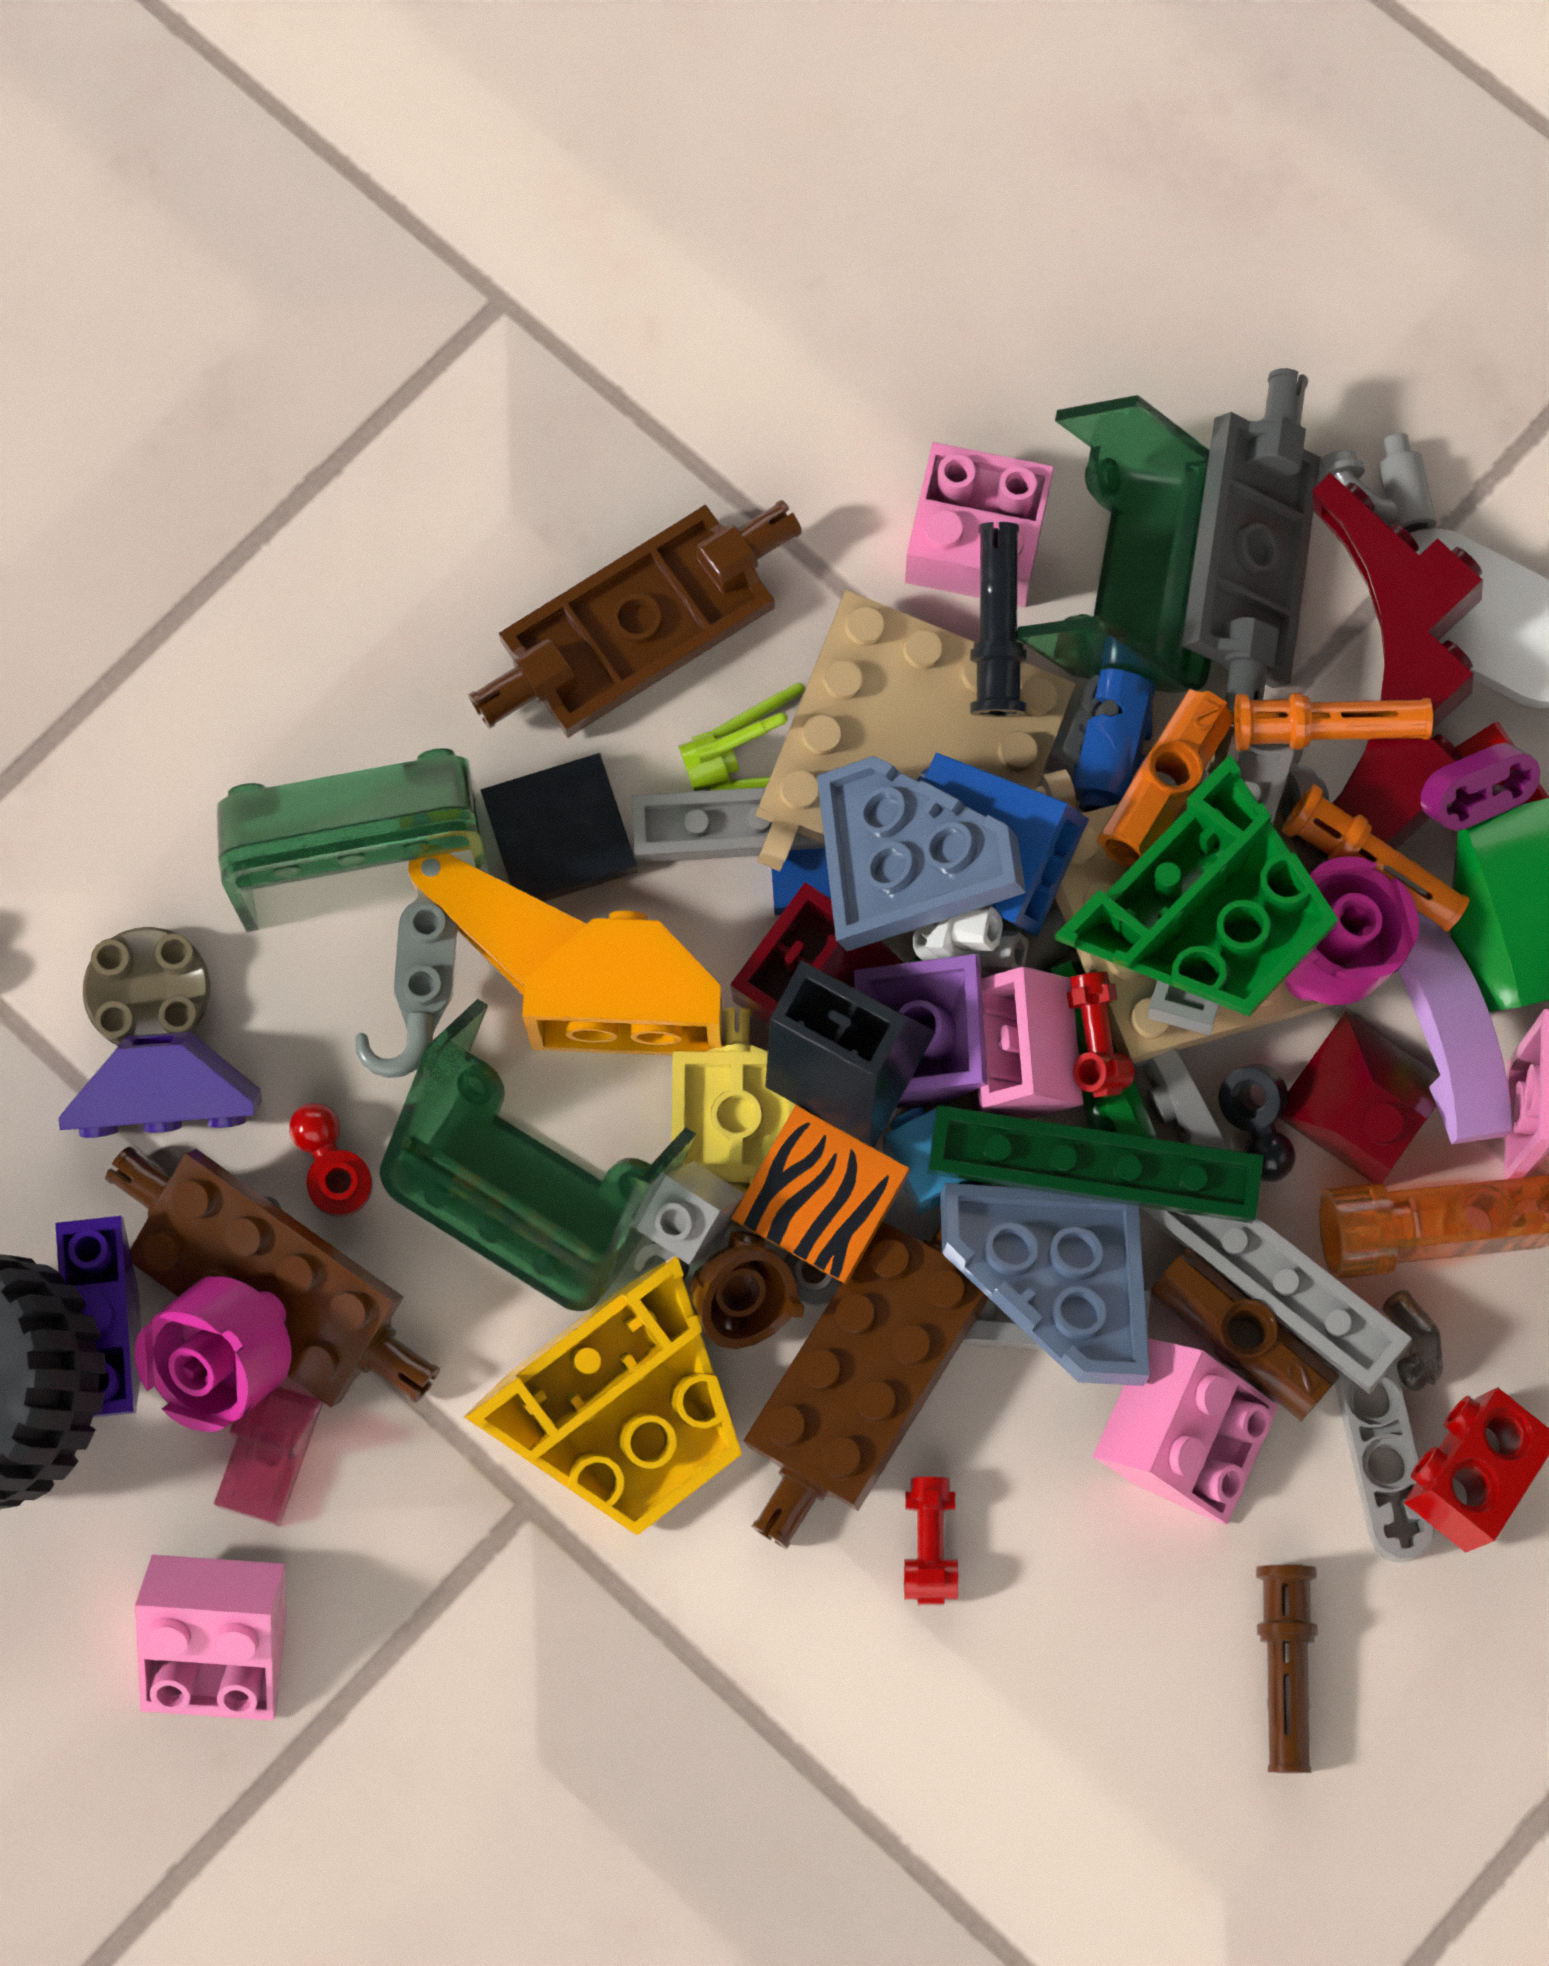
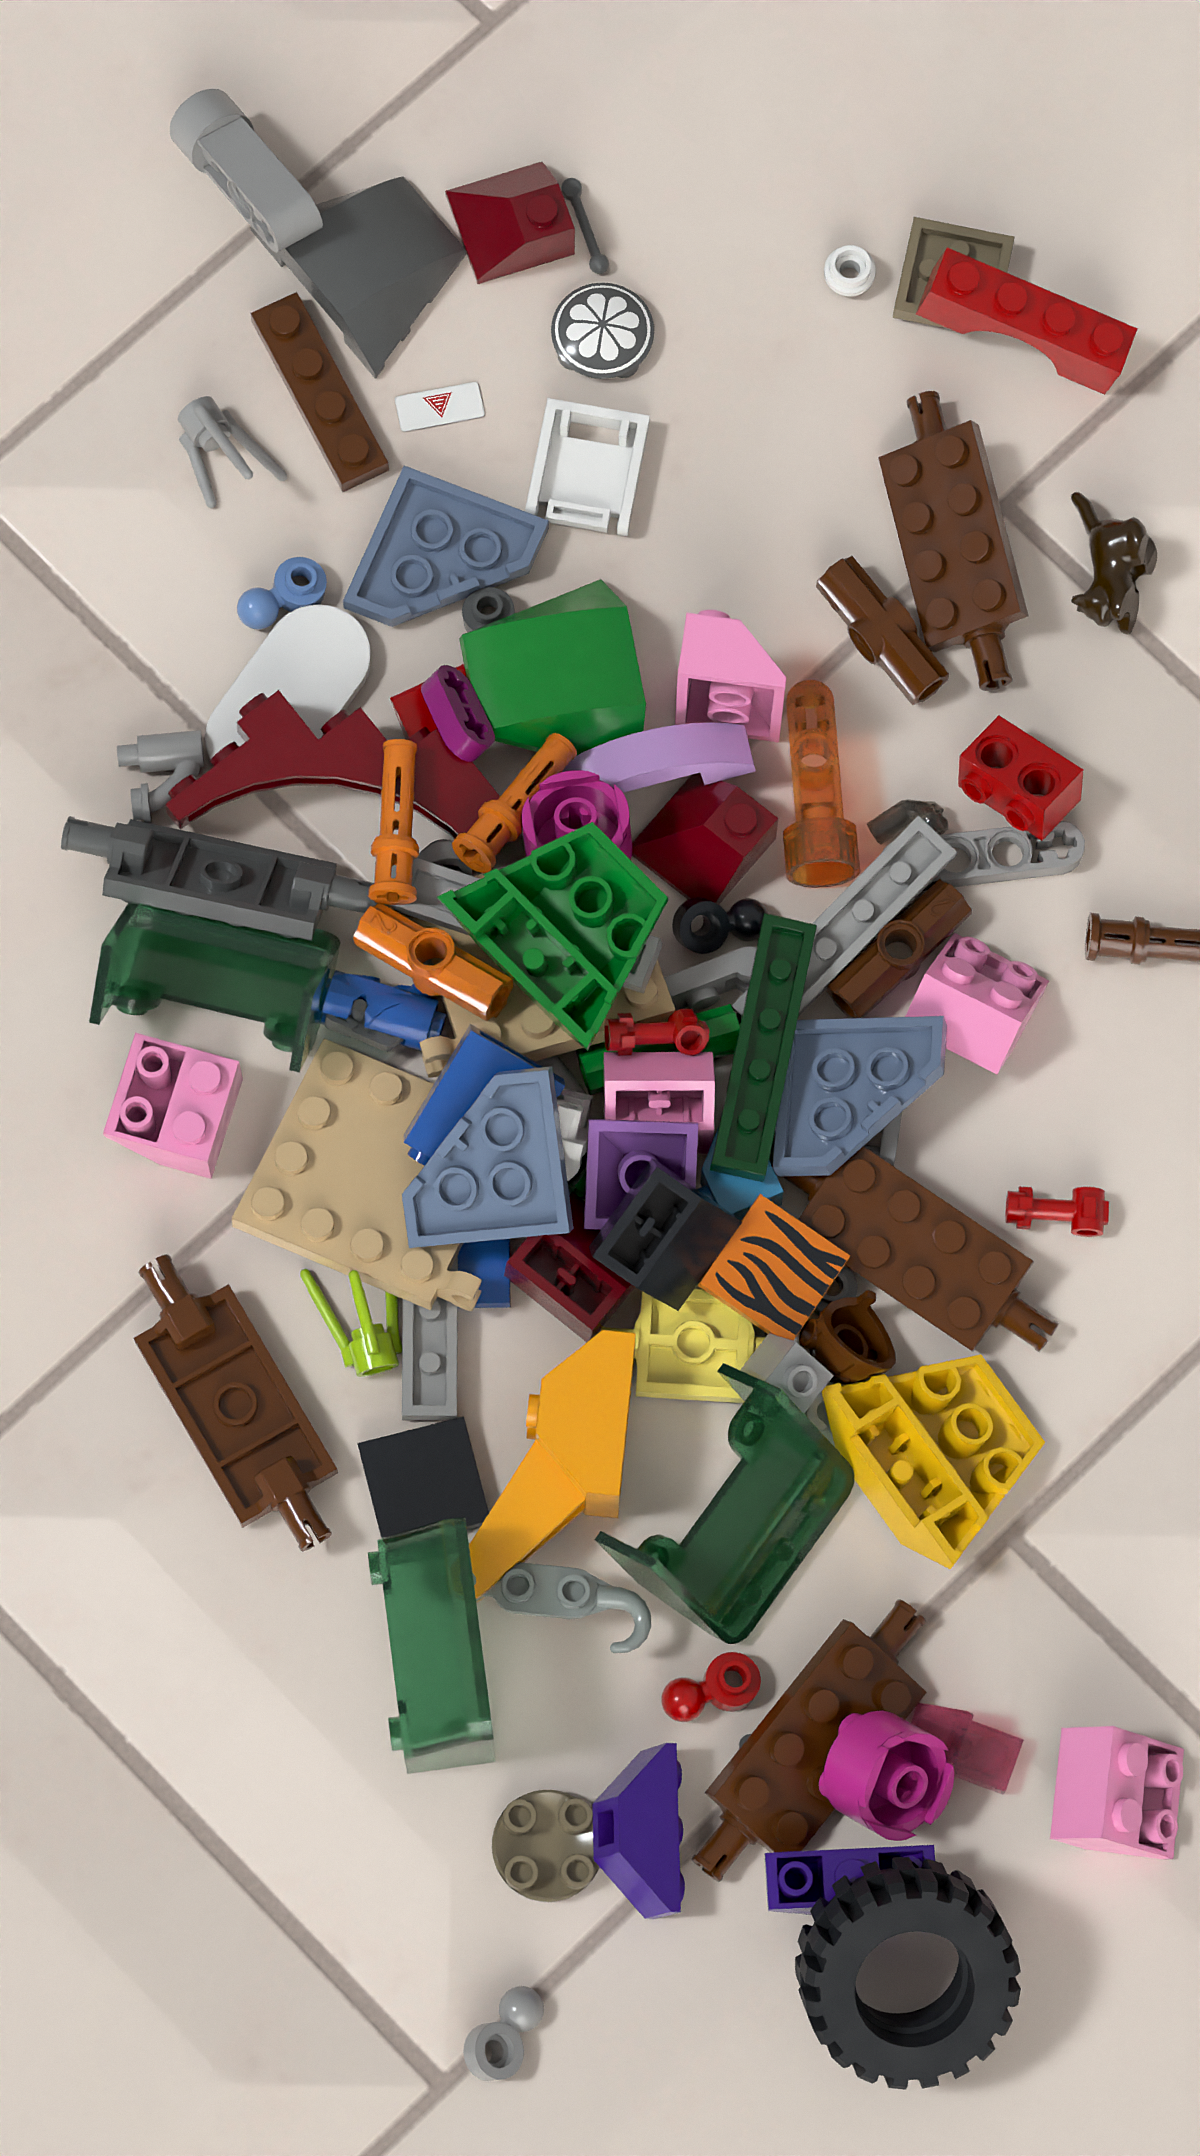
camera: 90 degrees left, 0 degrees up
black pin [970,522,1027,717] -> none

